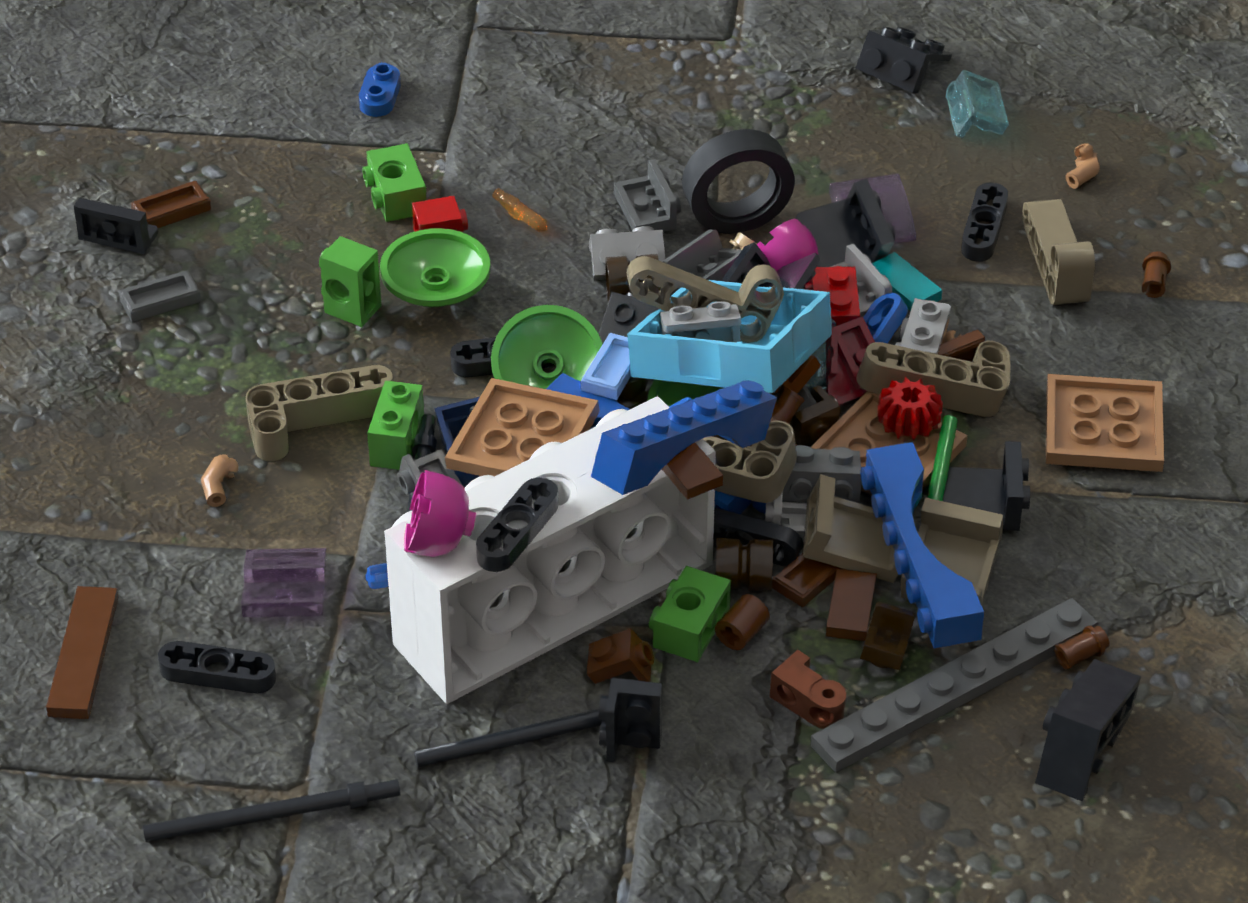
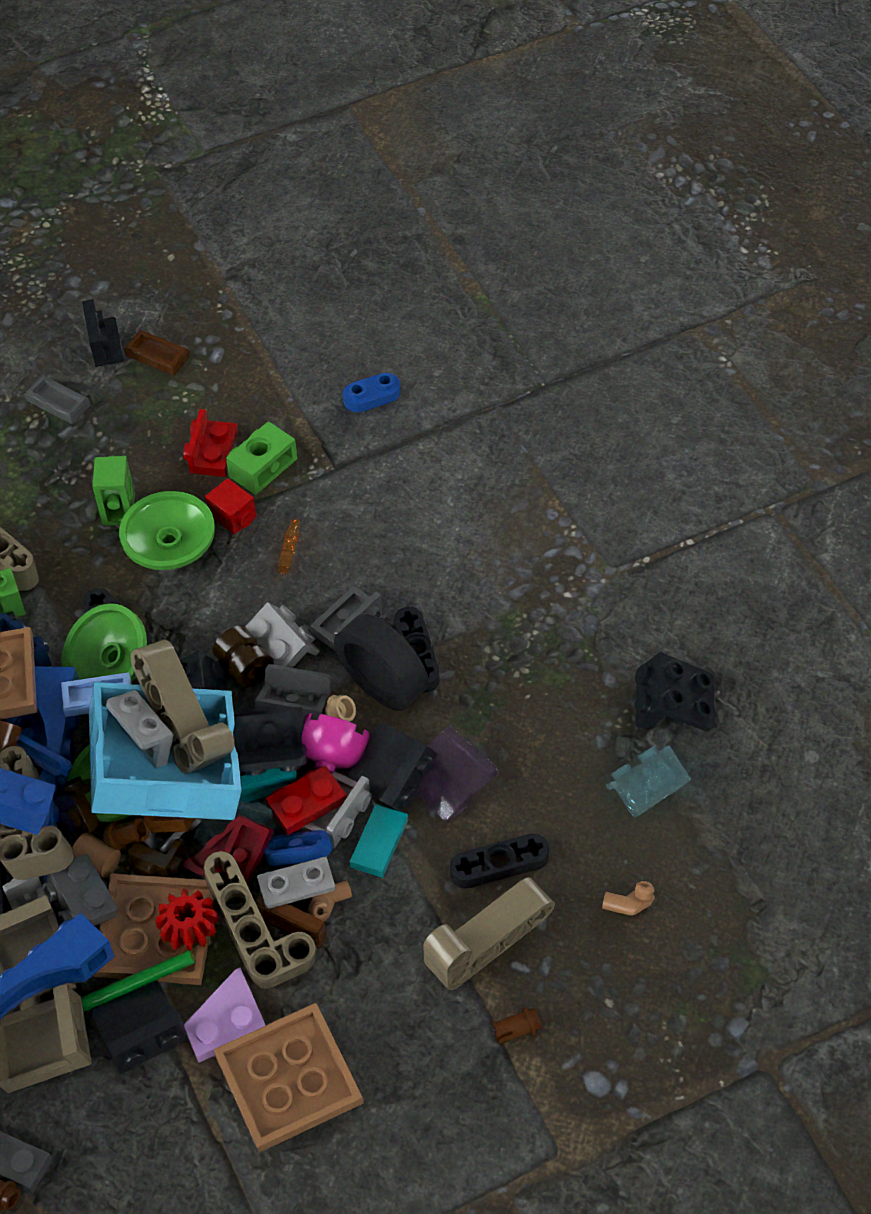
camera: 60 degrees right, 10 degrees up
none -> red bracket [183,409,238,477]
none -> lavender wing [184,968,266,1063]
none -> black beam [394,607,440,692]

